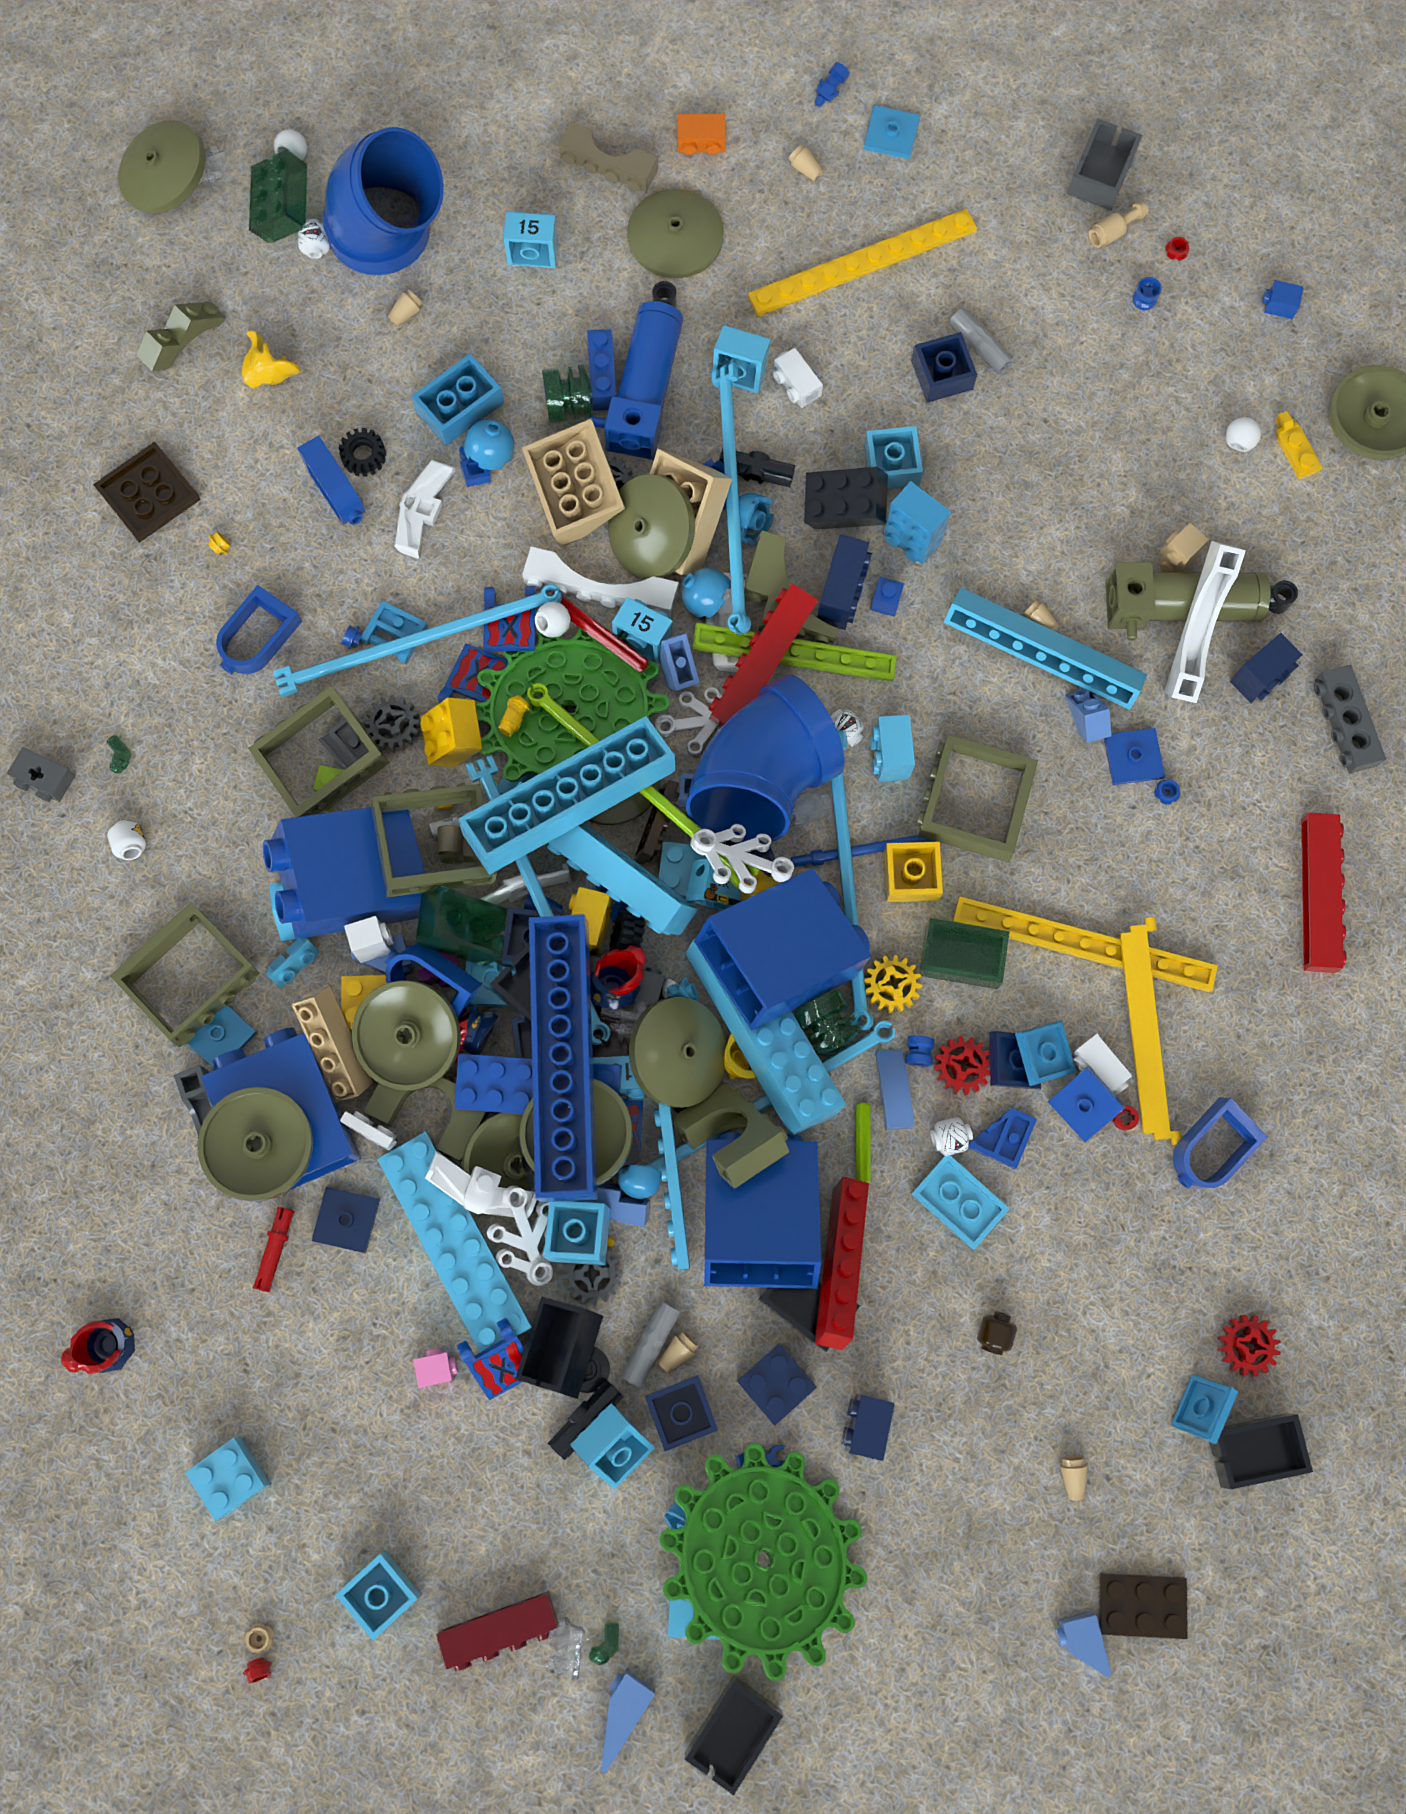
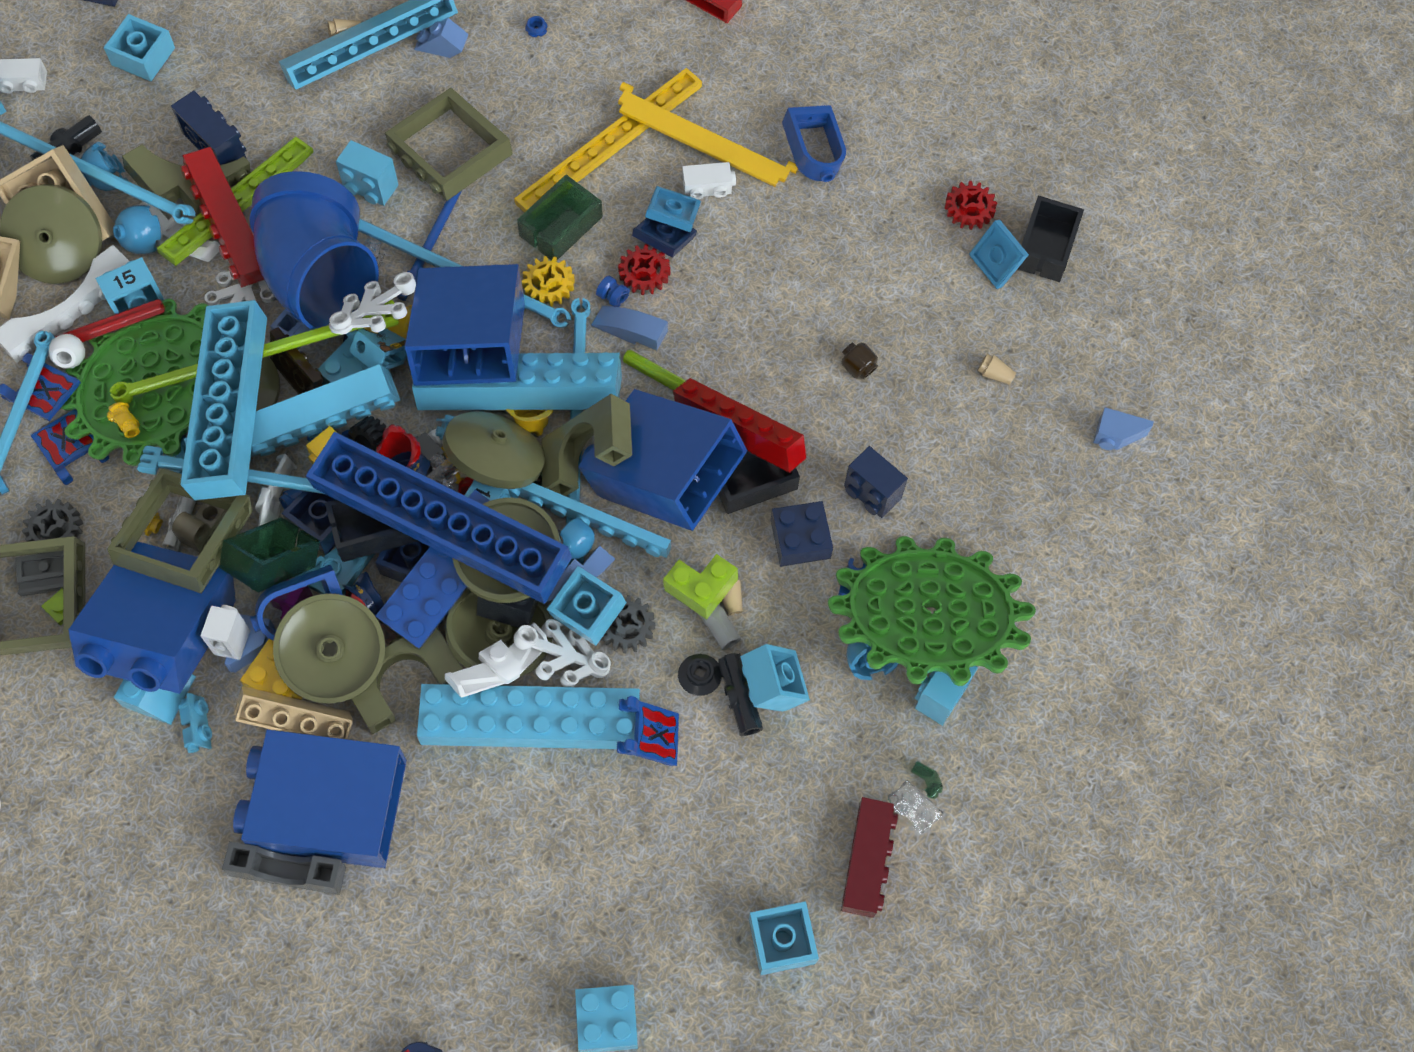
camera: 60 degrees left, 10 degrees down
olive window [110,902,260,1048] -> none
dark azure plate [188,1006,257,1069] -> none
olive dish [197,1087,313,1202] -> none
red pin [252,1207,295,1292] -> none
dark blue plate [312,1187,380,1253] -> none
white plate [340,1111,400,1151] -> none
bright pink brick [413,1348,458,1388] -> none
yellow brick [420,697,482,767] -> none
black piece [515,1296,603,1399] -> none
medium blue slope [601,1669,656,1773] -> none
dark blue brick [645,1375,718,1452] -> none
medium blue slope [660,633,700,691] -> none
black piece [684,1675,783,1796] -> none
clear green wheel [793,990,862,1056] -> none
black brick [804,467,888,529] -> none
blue brick [871,577,904,617] -> none
dark azure brick [884,481,951,565] -> none
yellow brick [884,842,943,902] -> none
medium azure plate [911,1155,1010,1250] -> none
white head [930,1117,973,1156] -> none
blue wing [968,1108,1037,1169] -> none
blue plate [1048,1066,1126,1142] -> none
dark brown plate [1099,1573,1188,1639] -> none
blue plate [1104,728,1165,785] -> none
red bush [1113,1105,1139,1131] -> none
none -> lime brick [663,554,738,620]

